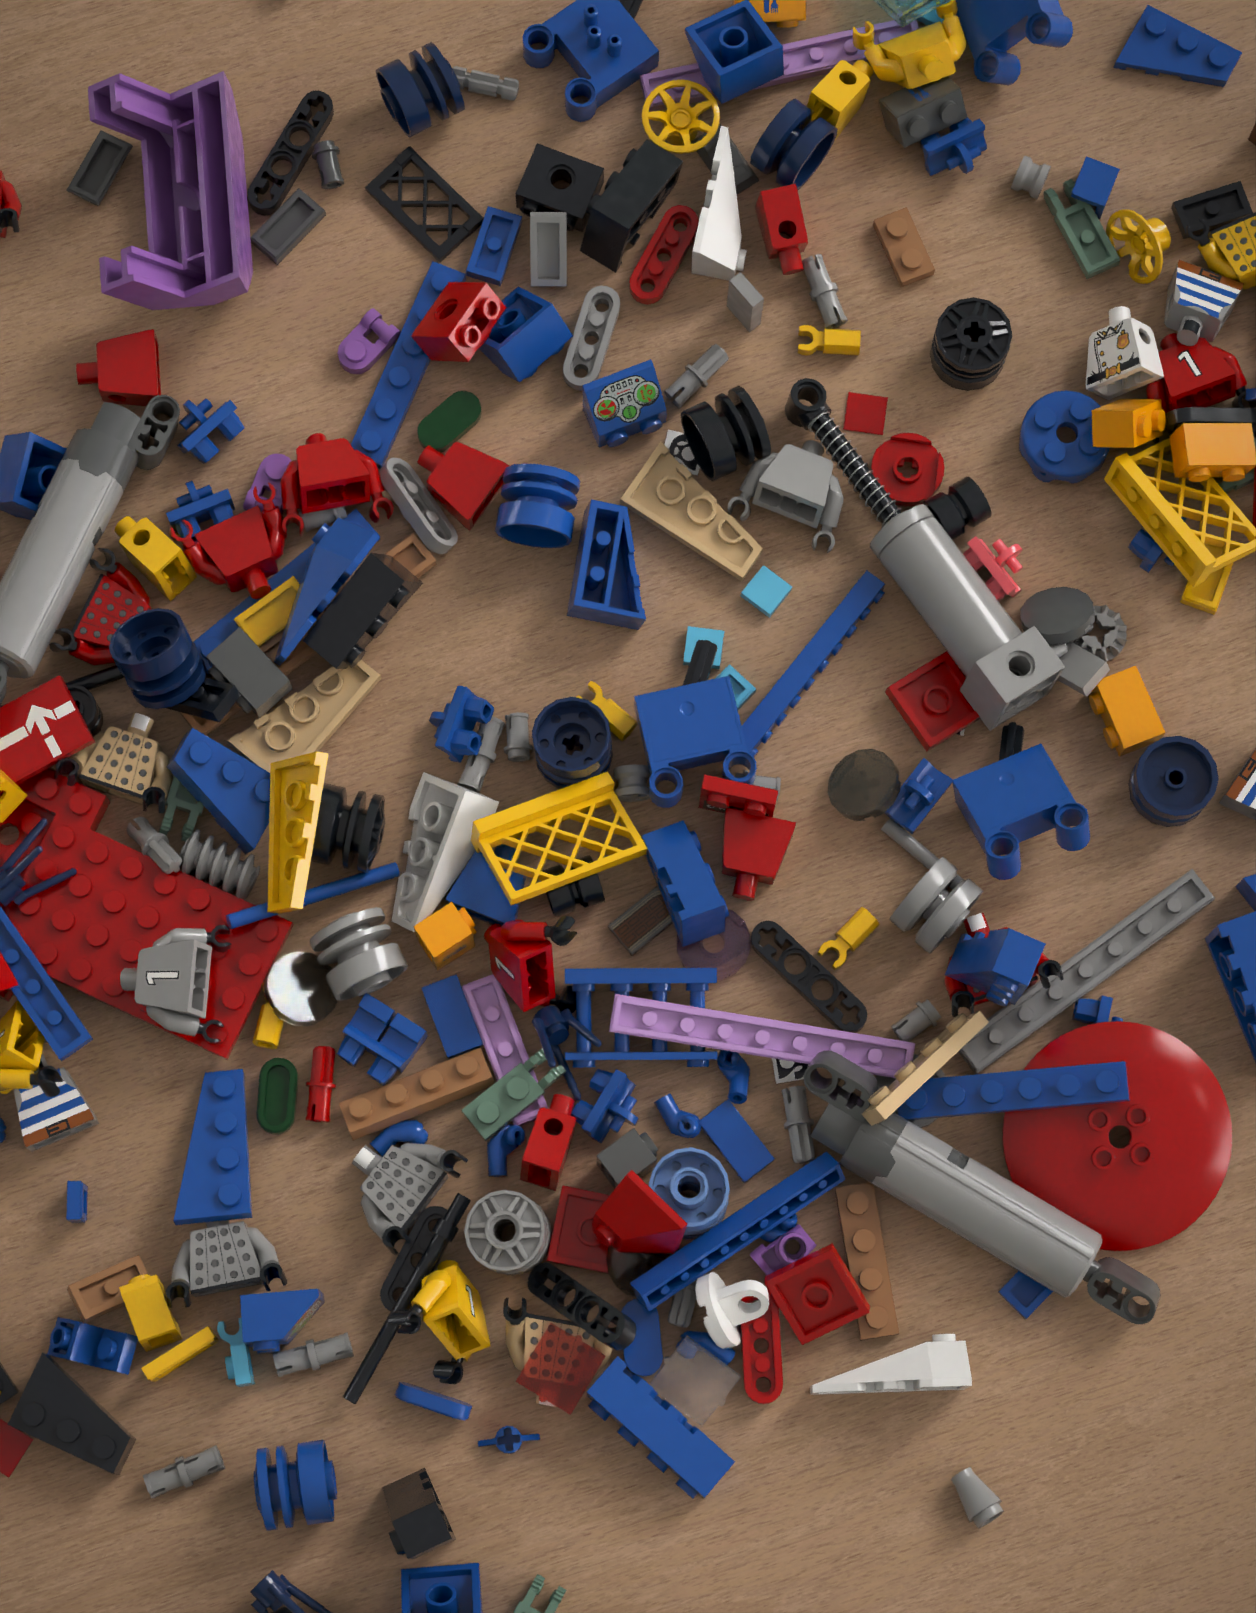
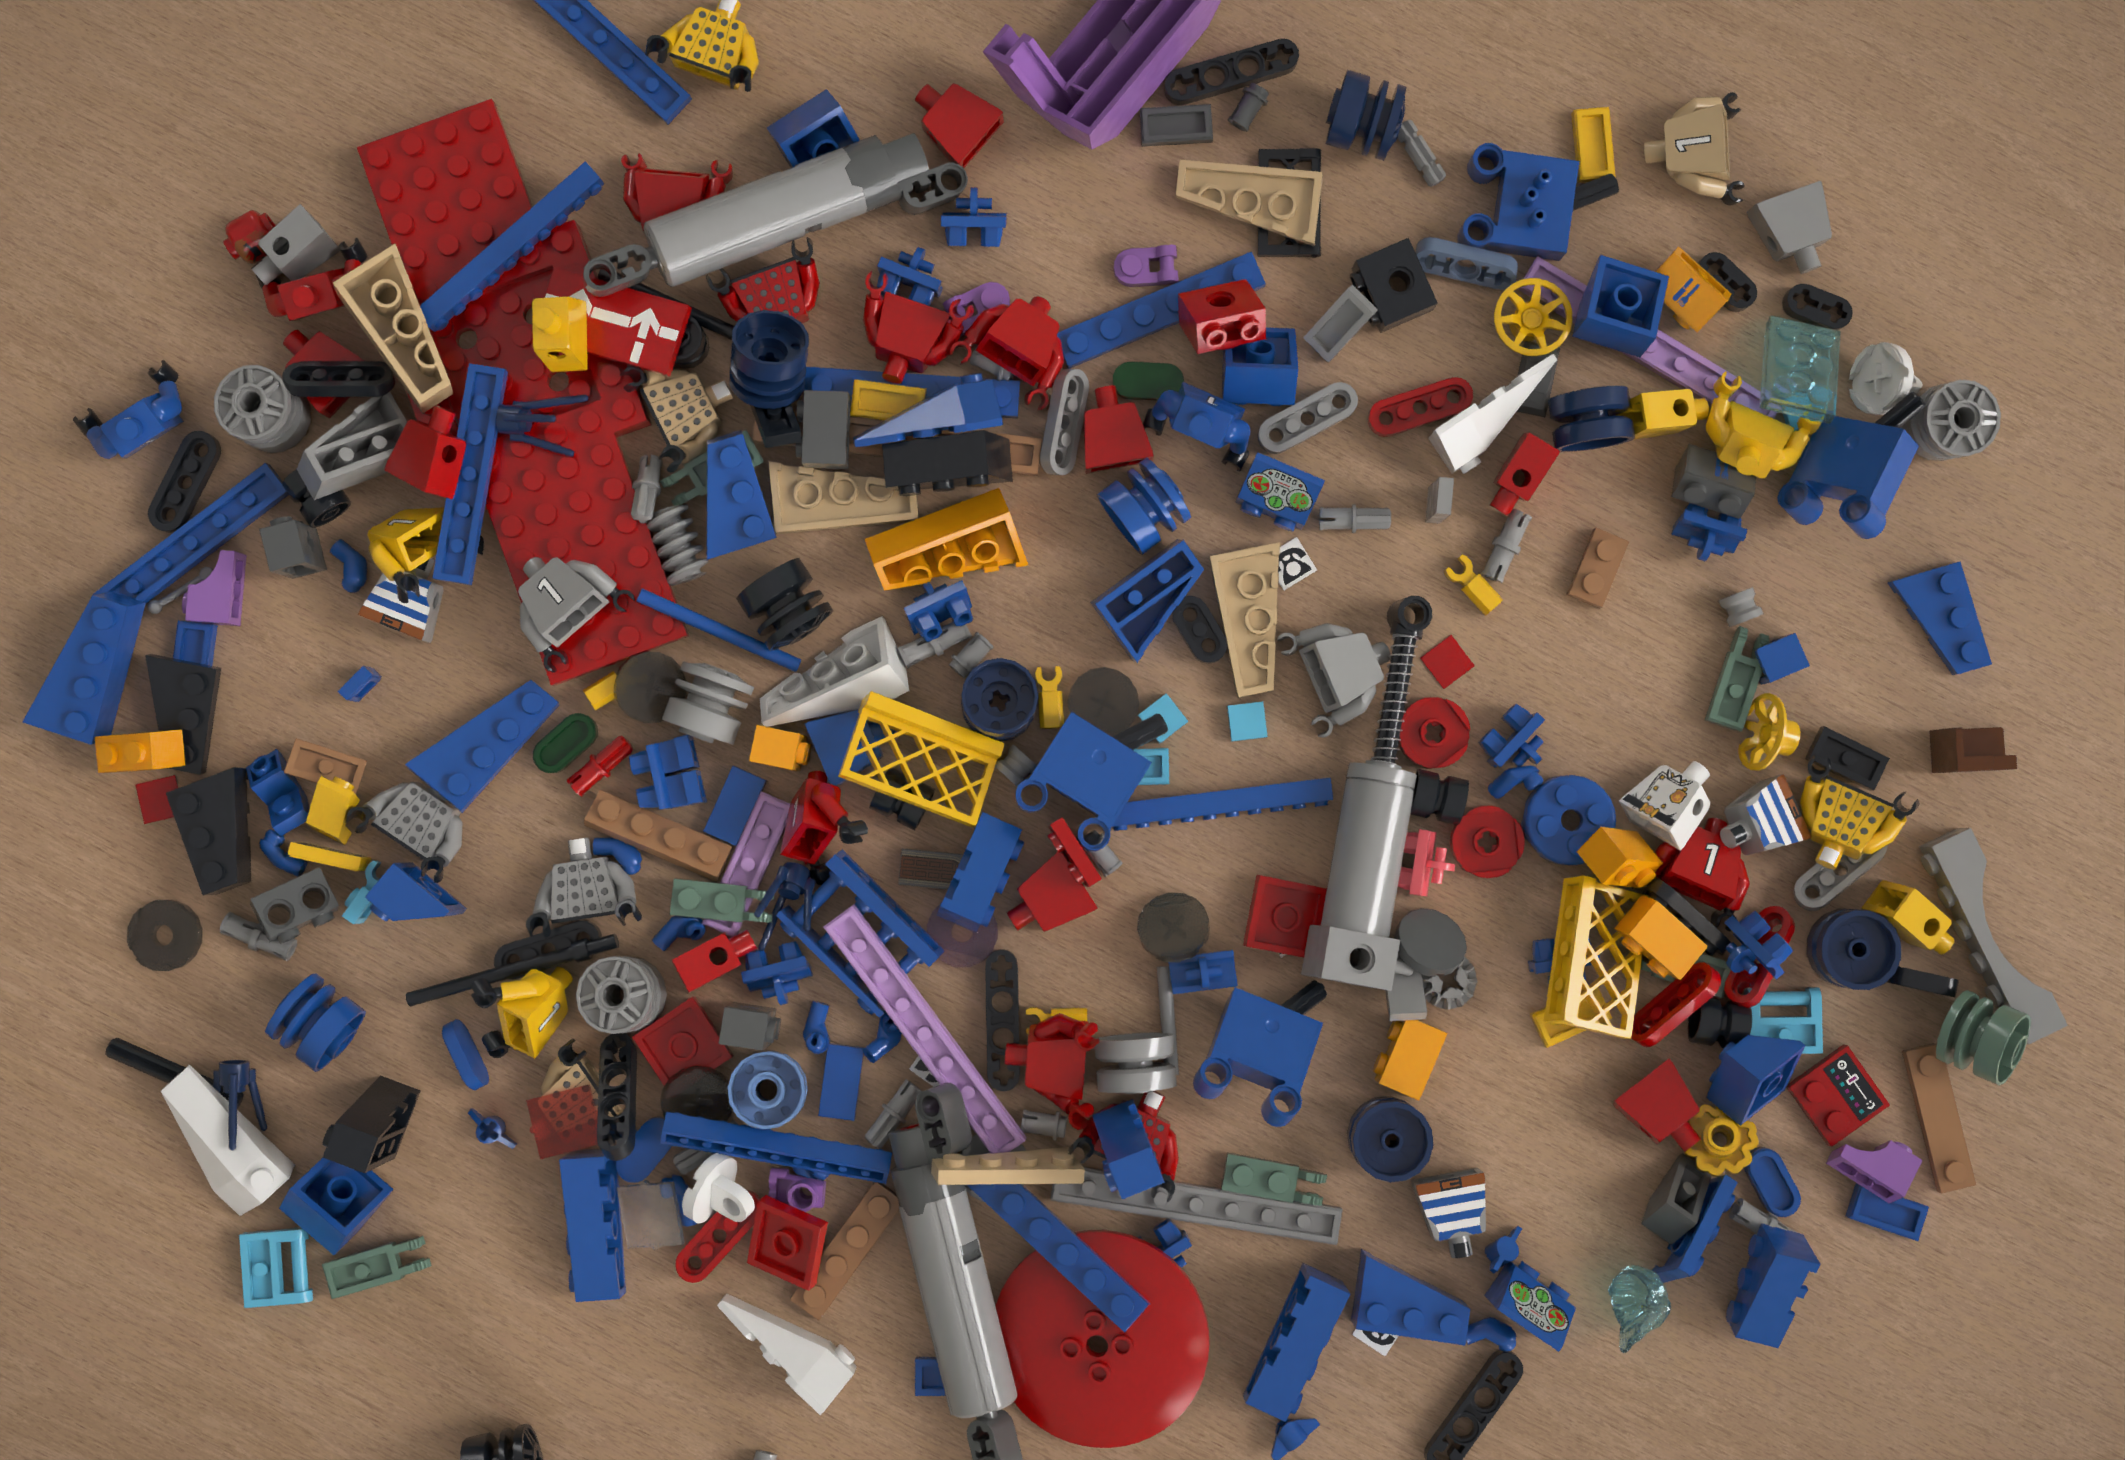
camera: 45 degrees right, 10 degrees up
yellow torso [114,516,197,602] -> none
yellow wing [267,751,328,914] -> none
light grey pin [273,1333,354,1377] -> none
blue plate [466,206,523,286] -> none
black wedge [580,139,683,273] -> none
red slope [592,1170,687,1254] -> none
black wheel [681,386,771,482] -> none
black wheel [930,297,1012,391] -> none
none -> clear smoke tile [127,899,203,971]
none -> dark grey brick [250,867,339,944]
none -> blue arm [259,829,307,877]
none -> light orange wedge [865,488,1028,591]
none -> red torso [1005,1013,1100,1130]
none -> clear smoke tile [1067,667,1139,737]
none -> blue torso [1143,382,1251,471]
none -> black plate [1172,596,1227,664]
none -> tan wing [1176,160,1323,246]
none -> sand green hinge [1221,1152,1327,1206]
none -> sand blue beam [1415,237,1518,290]
none -> red plate [1450,806,1525,878]
none -> blue hips [1478,704,1545,768]
none -> blue arm [1488,765,1543,799]

